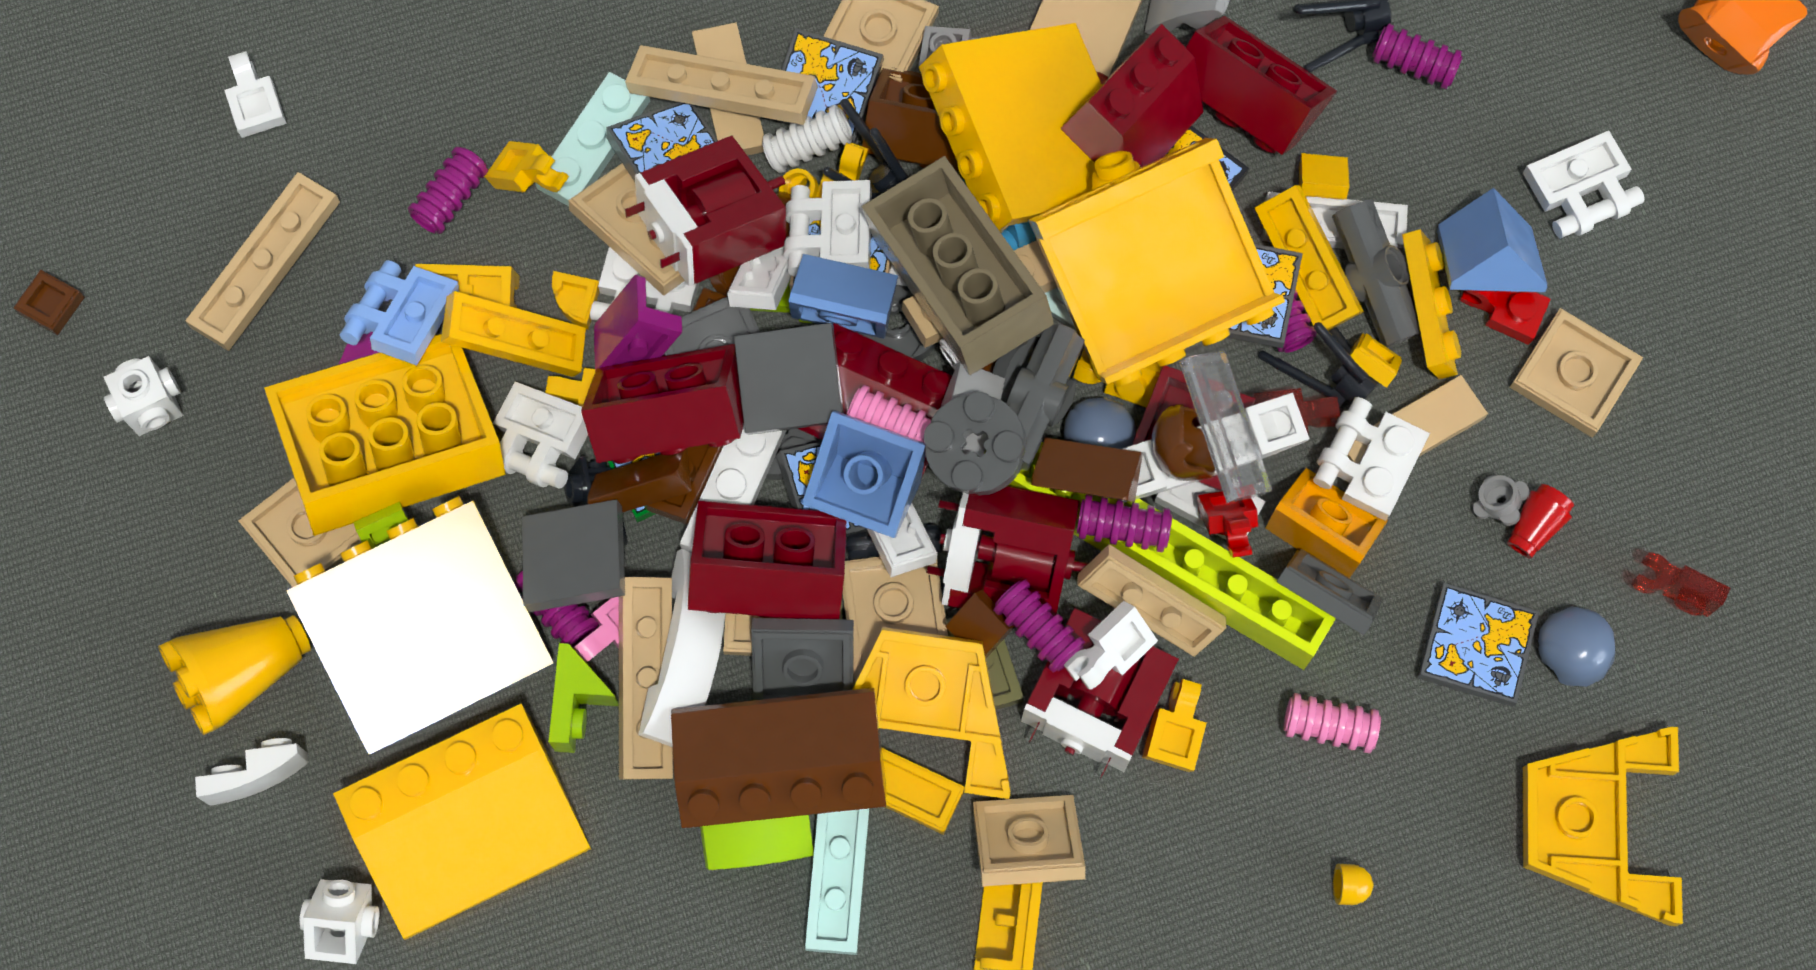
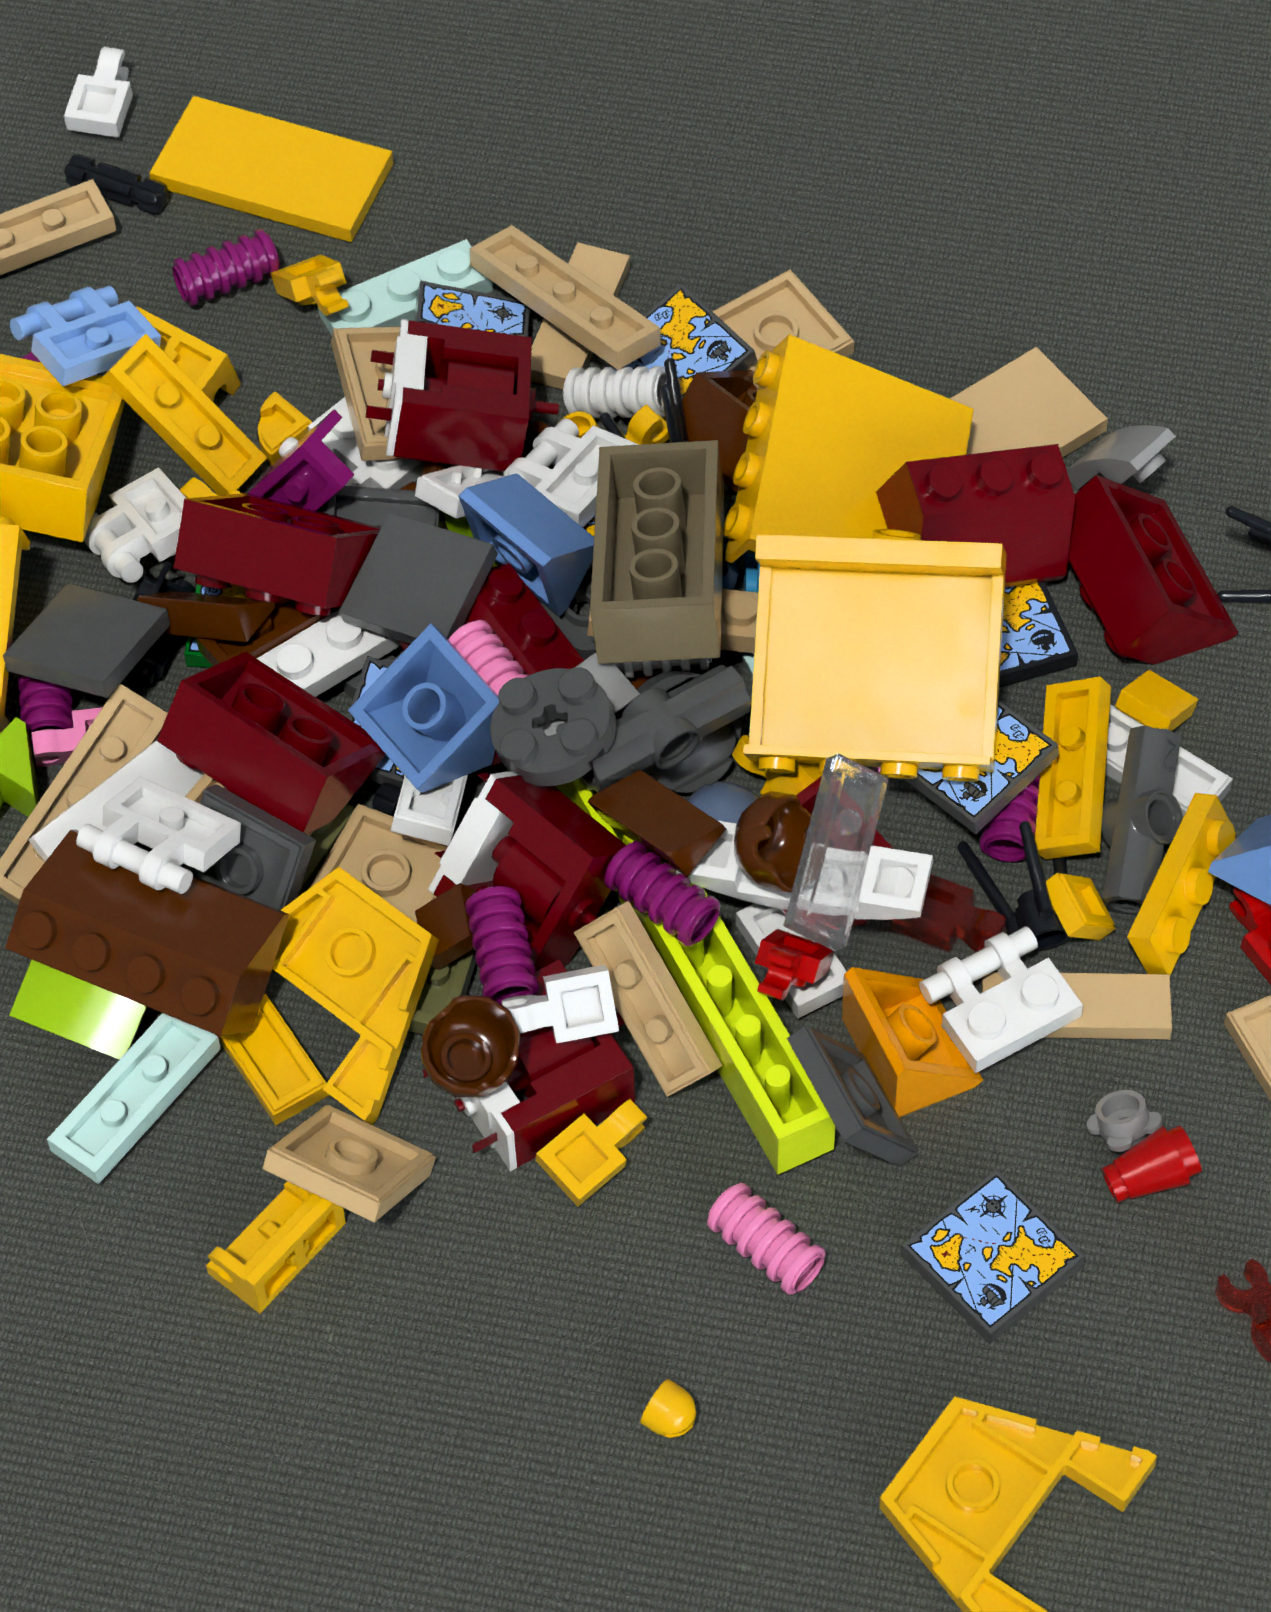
camera: 35 degrees right, 15 degrees down
sand blue hair [1538,606,1615,687] -> none
none -> black axle [64,154,169,214]
none -> white plate [76,777,241,894]
none -> yellow tile [149,96,394,243]
none -> reddish brown hair [421,995,520,1097]

